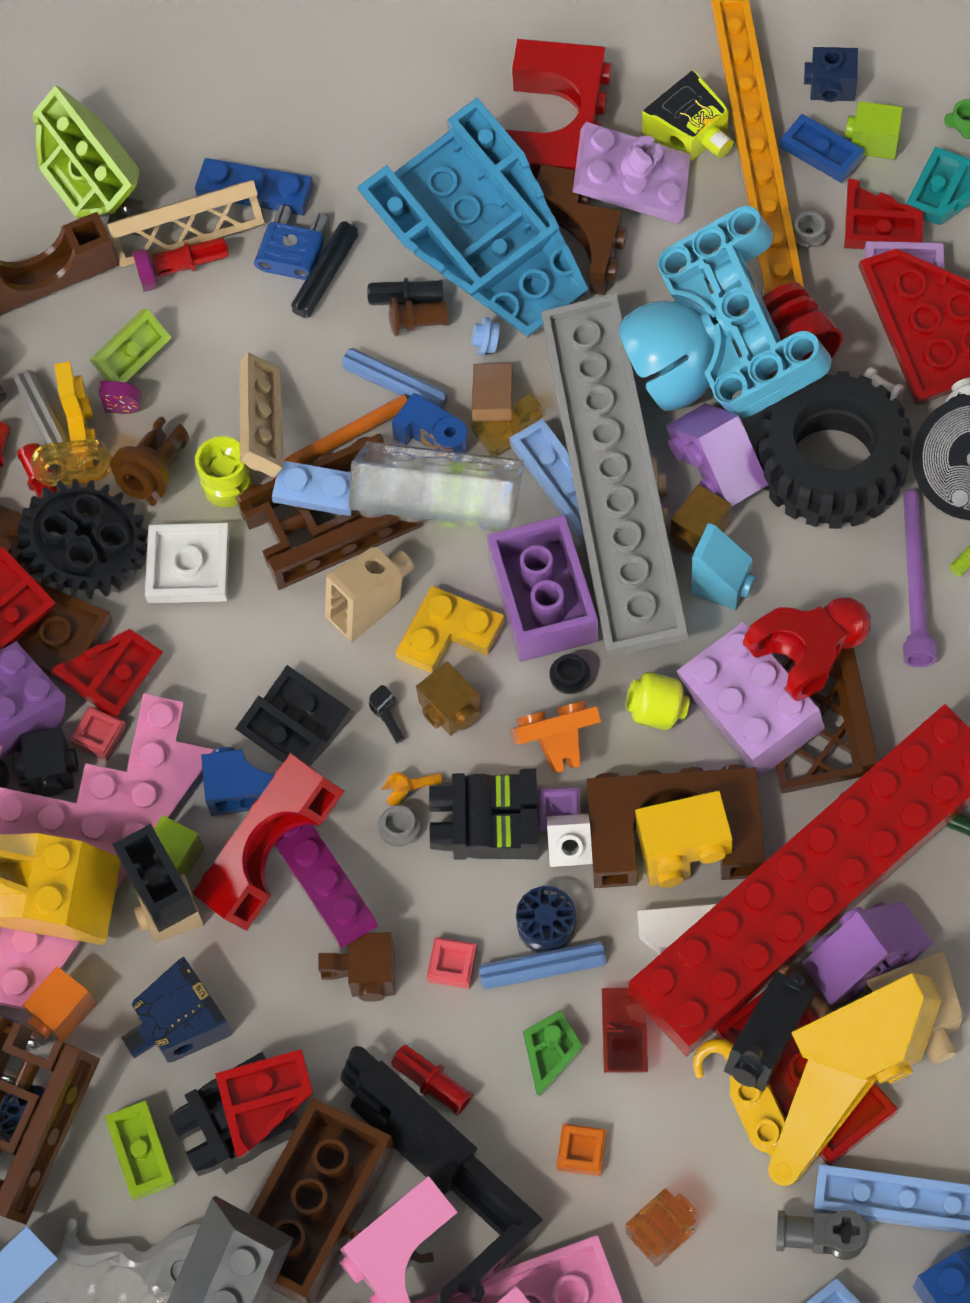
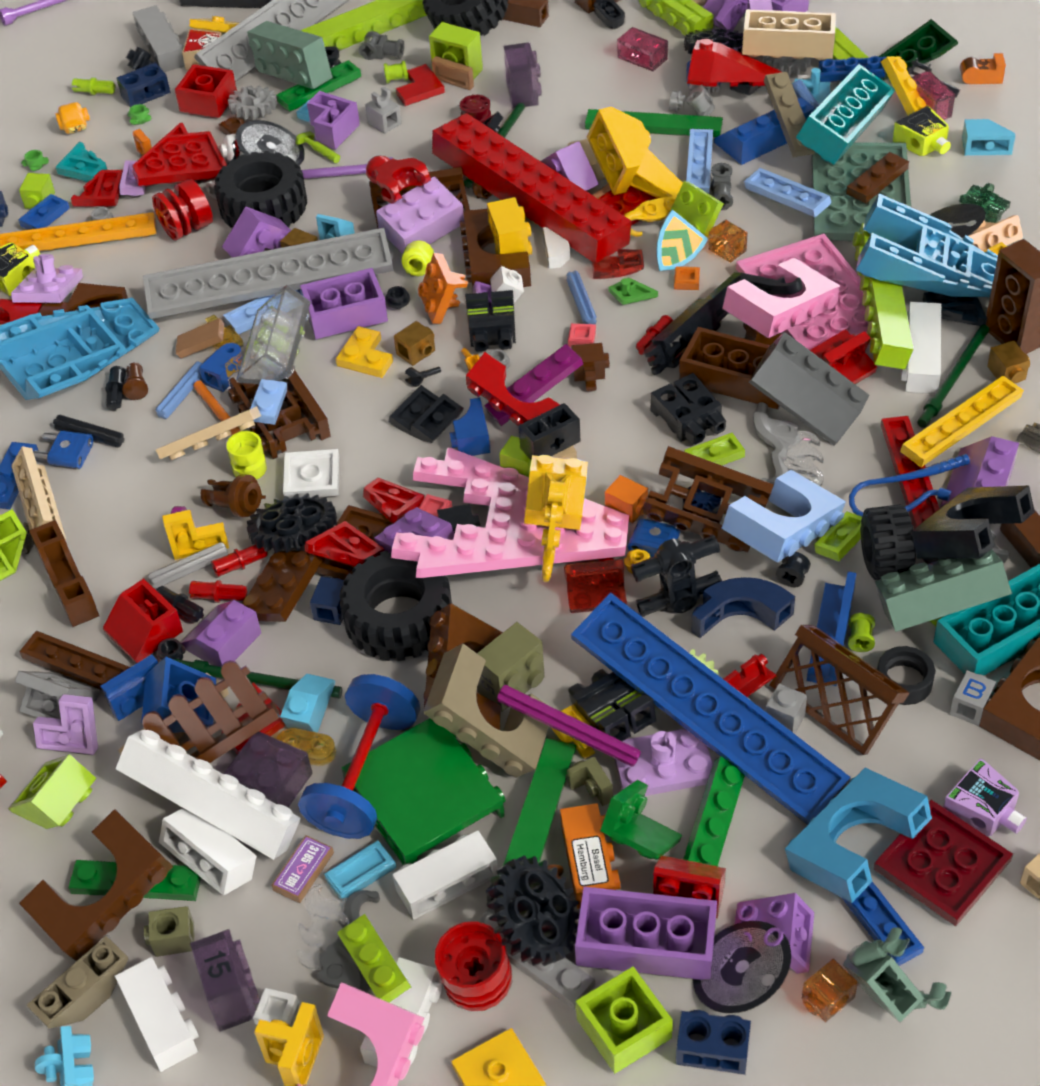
camera: 95 degrees left, 15 degrees down
clear yellow plate [31,439,112,486] -> none
lime plate [89,309,172,383] -> none
dark blue torso [121,957,233,1063] -> none
magenta tile [132,248,158,292] -> none
red axle [152,238,229,278] -> none
red wing [215,1049,314,1159] -> none
tan torso [325,547,414,643] -> none
light blue plate [471,317,499,356] -> none
dark blue wheel [516,886,576,953] -> none
medium azure beam [618,206,832,419] -> none
black brick [724,970,816,1092] -> none
none -> shield [656,210,708,271]
none -> lime plate [669,181,724,238]

